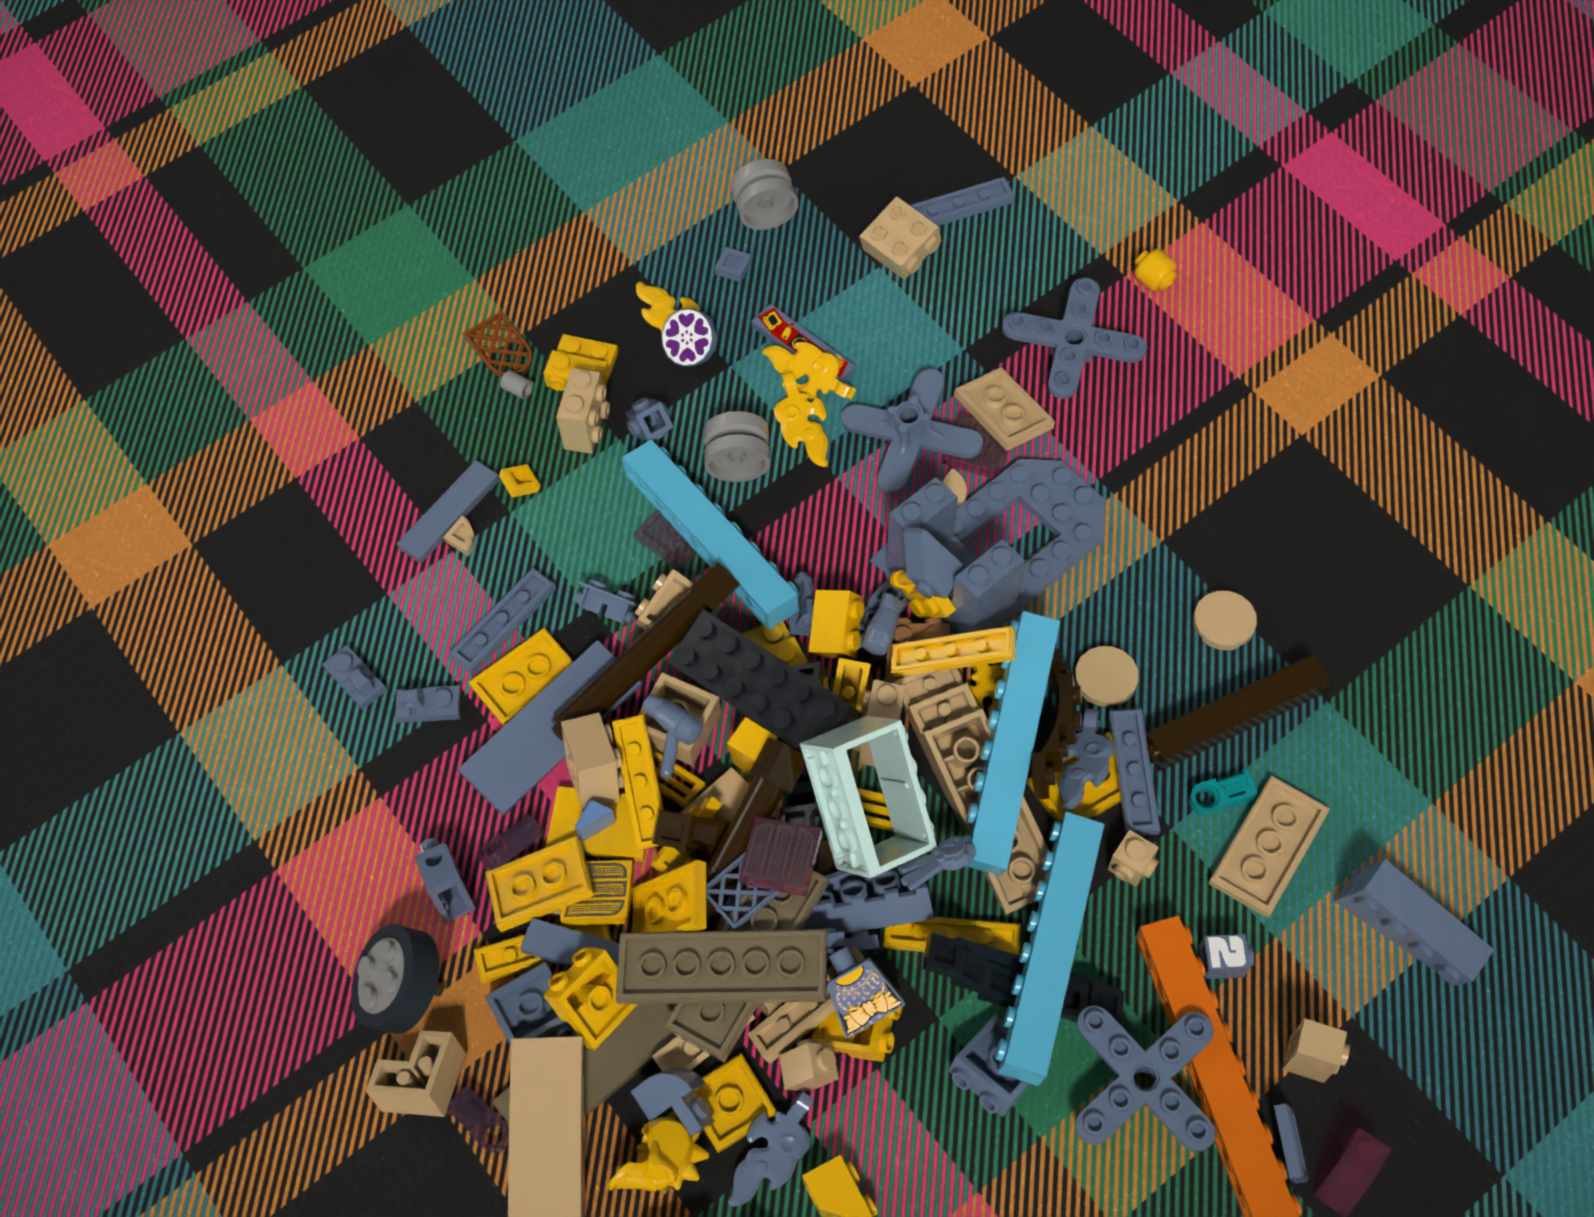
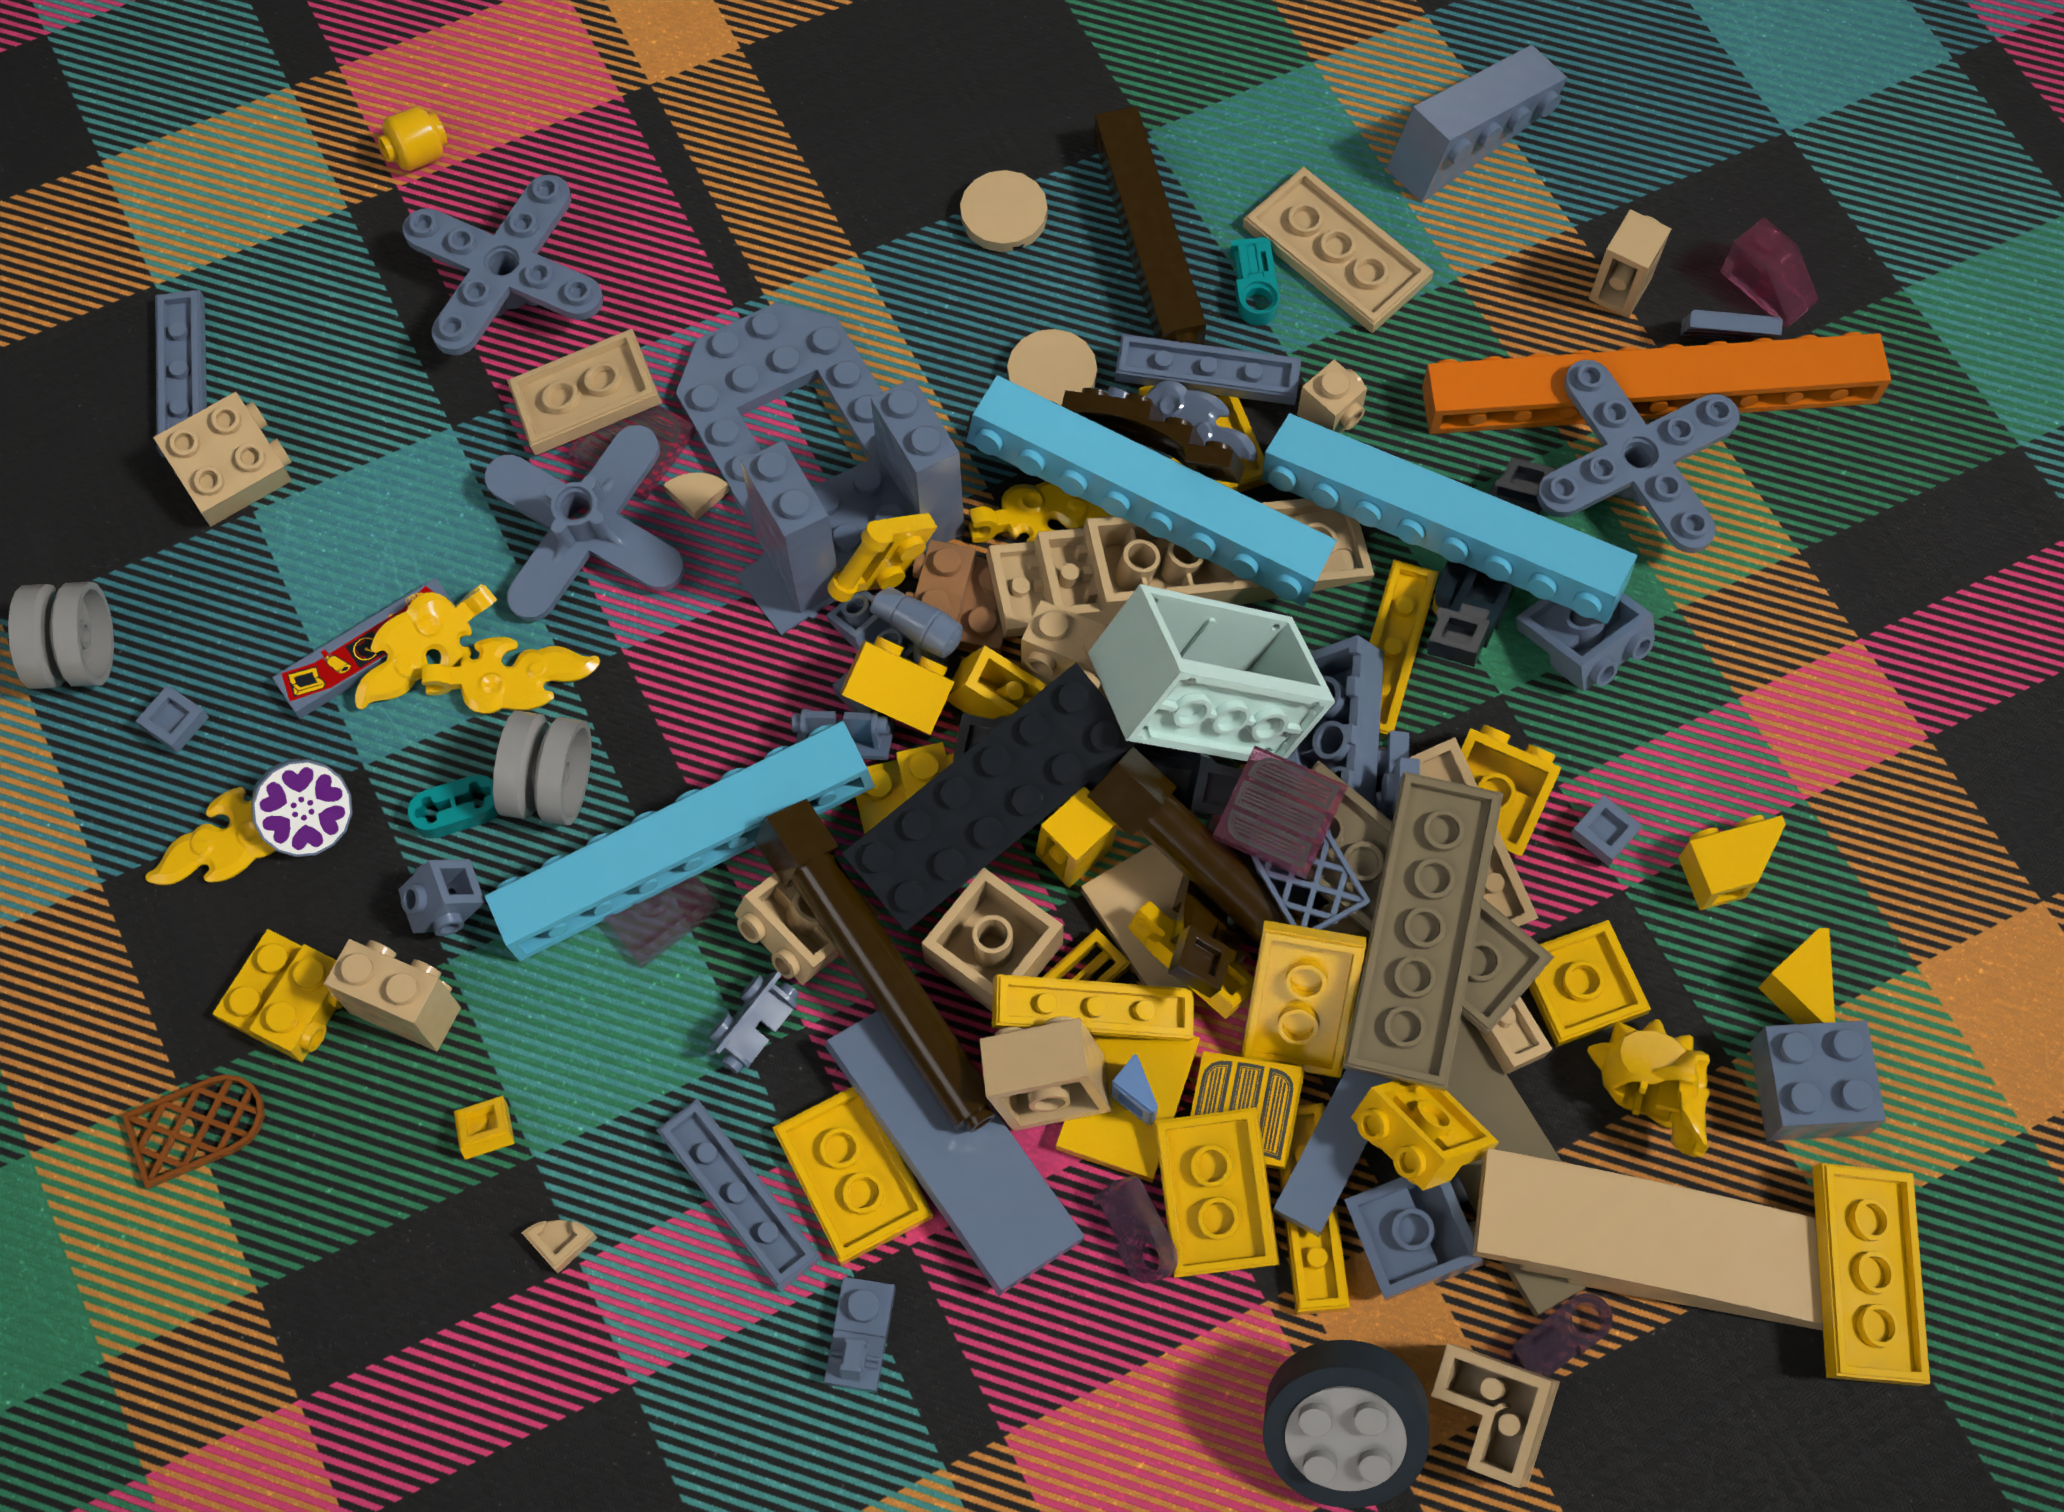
camera: 80 degrees left, 5 degrees up
sand blue hinge [322,645,387,710] -> none
sand blue tile [396,460,500,564] -> none
sand blue torso [415,838,476,924] -> none
light grey hinge [500,370,534,399] -> none
sand blue brick [630,1067,715,1136] -> none
sand blue piece [642,694,703,778] -> none
sand blue piece [728,1091,814,1207] -> none
tan brick [779,1039,839,1091] -> none
torso [826,946,906,1039] -> none
yellow tile [891,626,1016,677] -> none
sand blue piece [900,836,976,891] -> none
sand blue slope [903,526,966,599] -> none
brick [1199,934,1254,979] -> none
none -> teal beam [408,774,498,839]
none -> sand blue plate [1570,795,1642,866]

